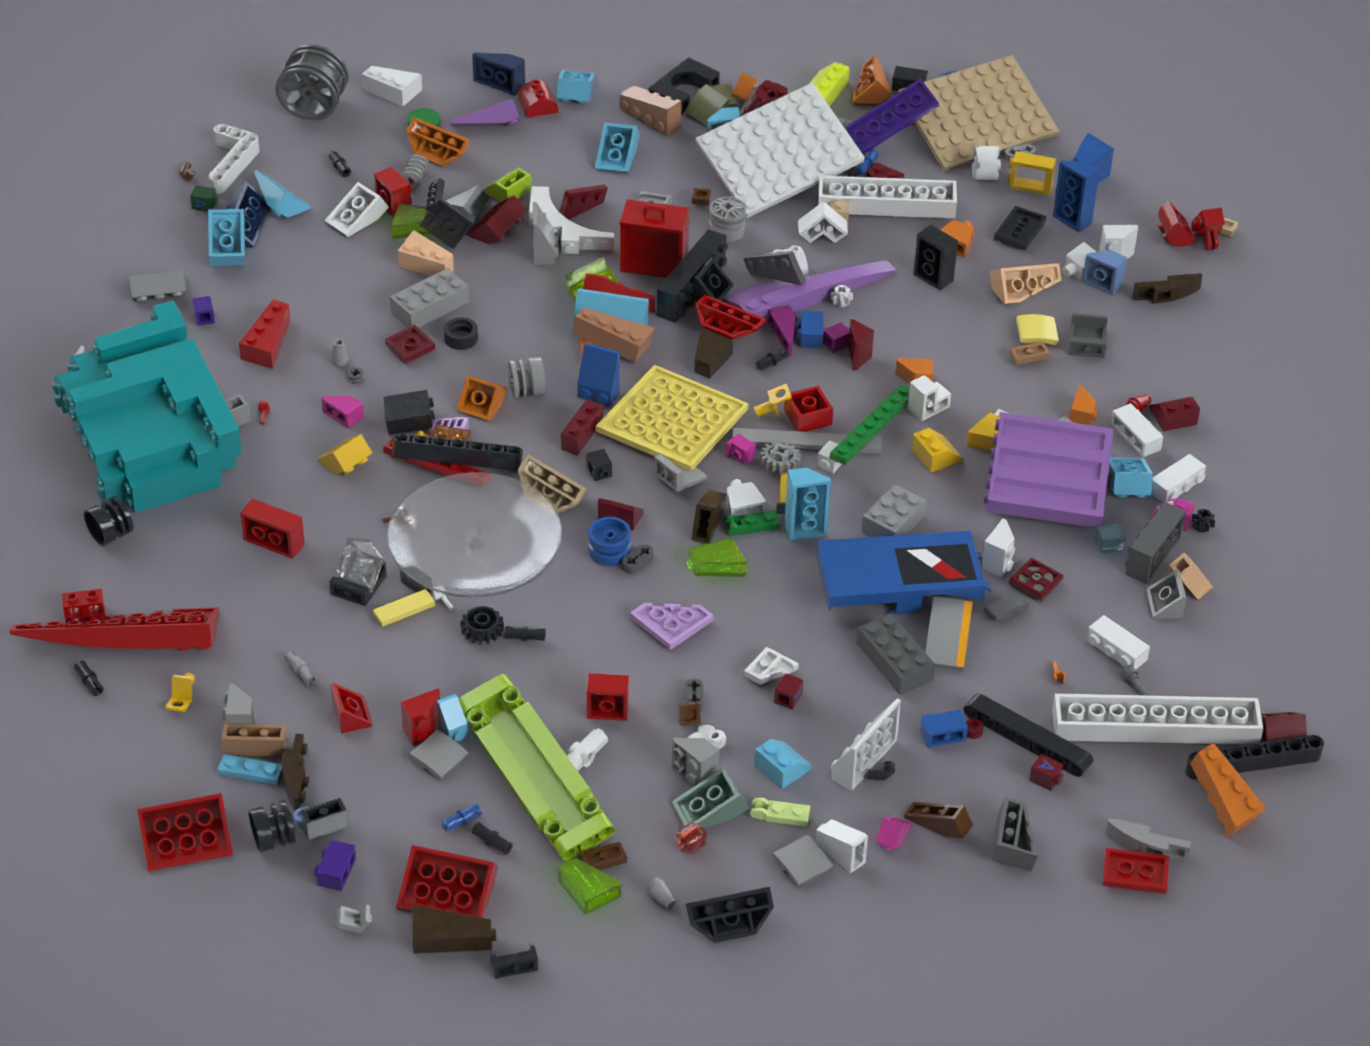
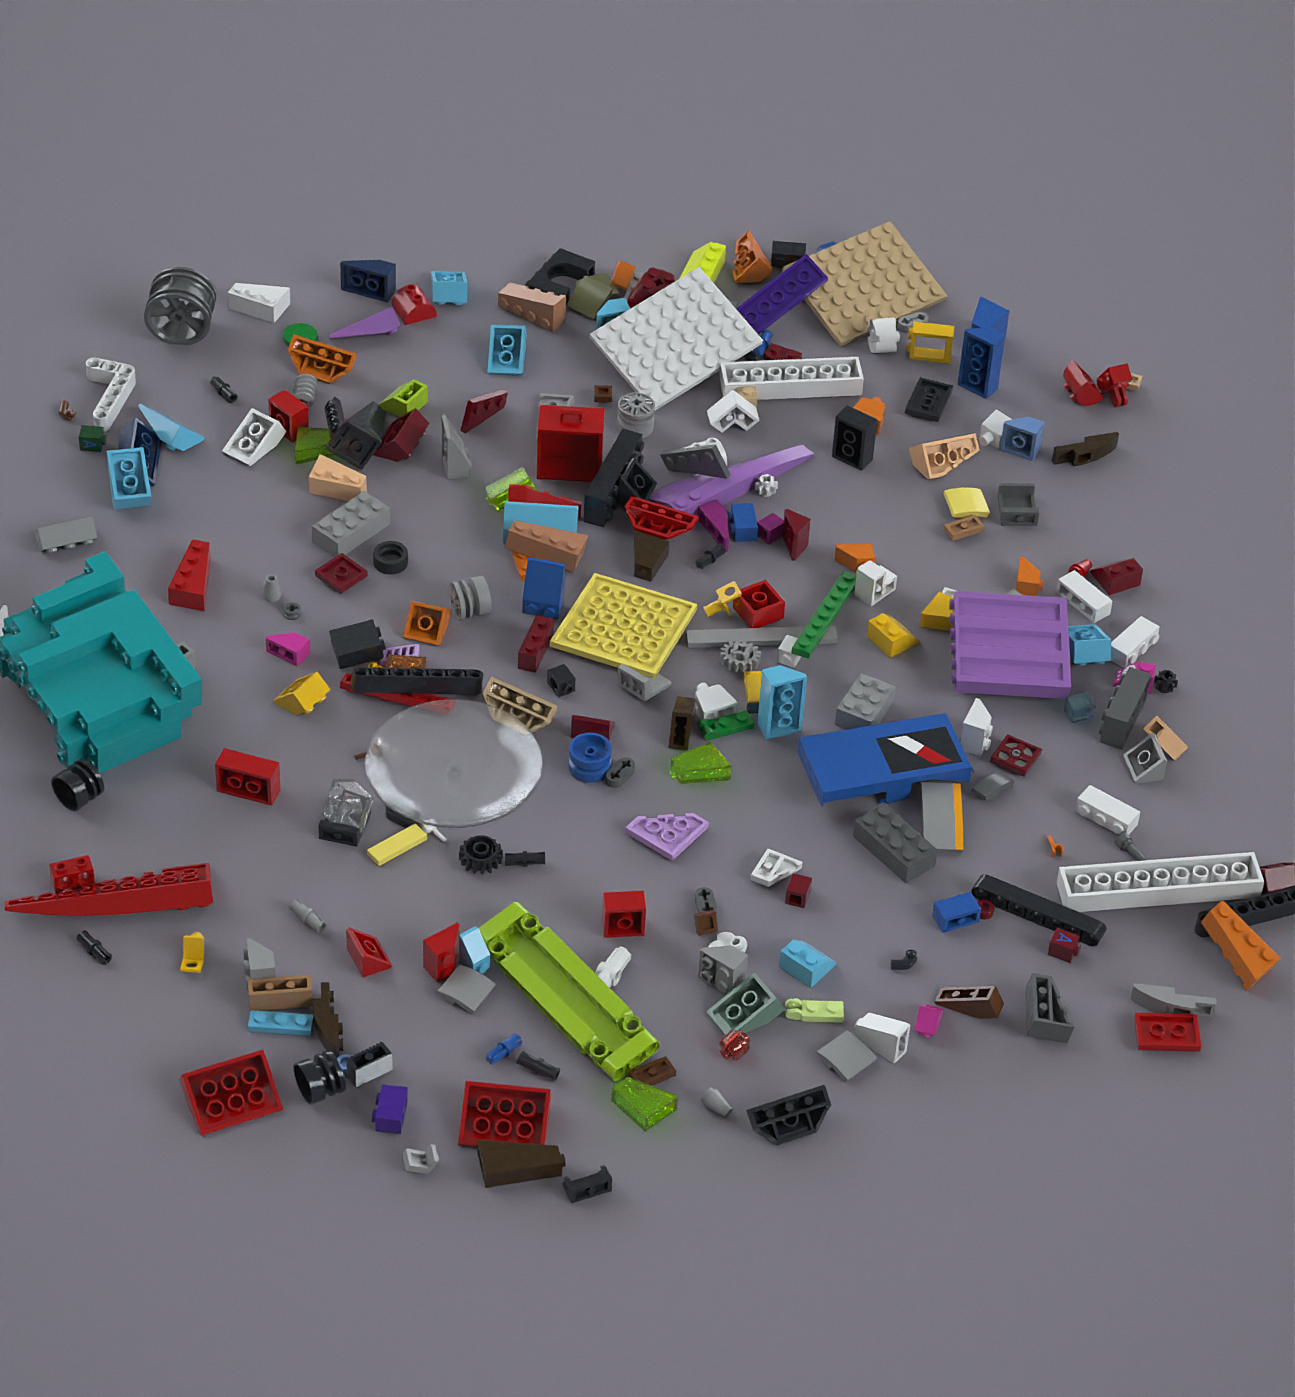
camera: 10 degrees left, 0 degrees up
dark purple brick [192,296,215,326] -> none
red hand [258,400,270,425] -> none
white arch [529,186,614,254] -> none
dark pink brick [726,434,755,465] -> none
white slope [830,698,901,791] -> none
white slope [1099,225,1138,259] -> none

